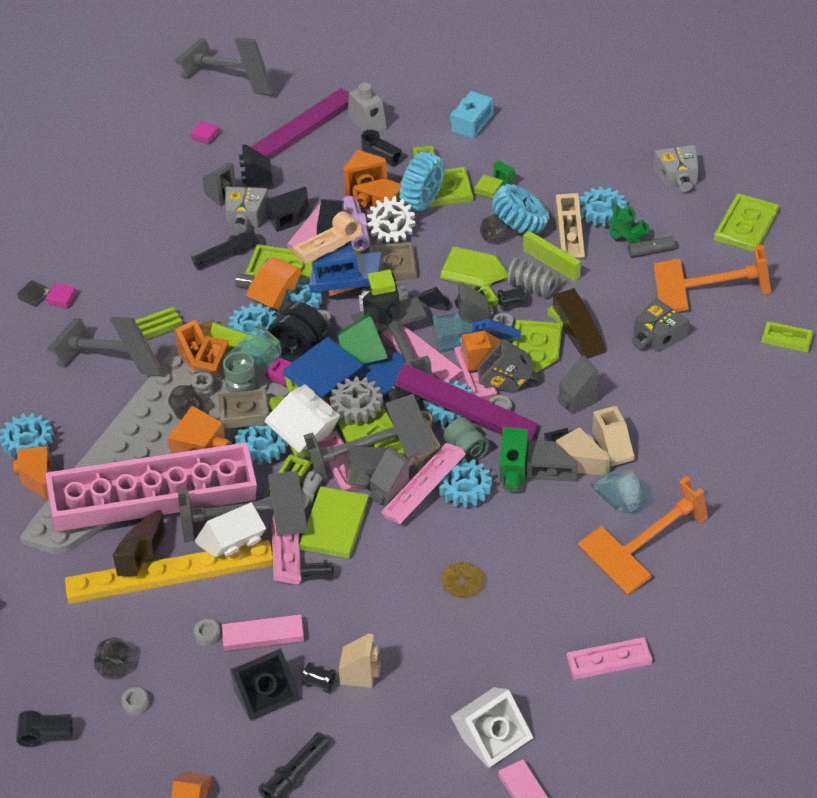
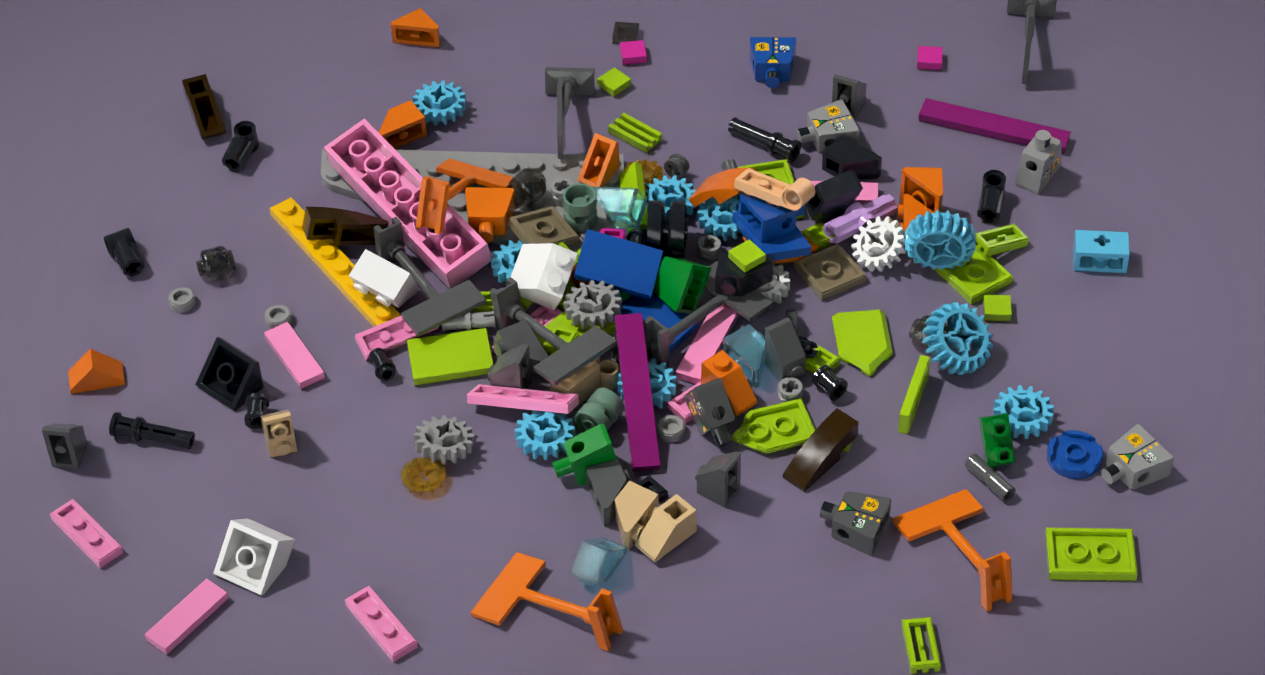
camera: 65 degrees right, 0 degrees up
orange slope [193,336,229,377] -> none
black slope [239,145,273,190] -> none
blue tile [472,319,521,341] -> none
green tile [494,160,515,185] -> none
light grey piece [508,257,559,298] -> none
tan slope [554,193,585,259] -> none
none -> light grey gear [414,415,474,464]
none -> orange piece [416,158,518,234]
none -> lime tile [597,67,631,97]
none -> dark grey bush [664,154,690,179]
none -> blue torso [750,37,796,88]
none -> blue tile [1047,430,1103,479]

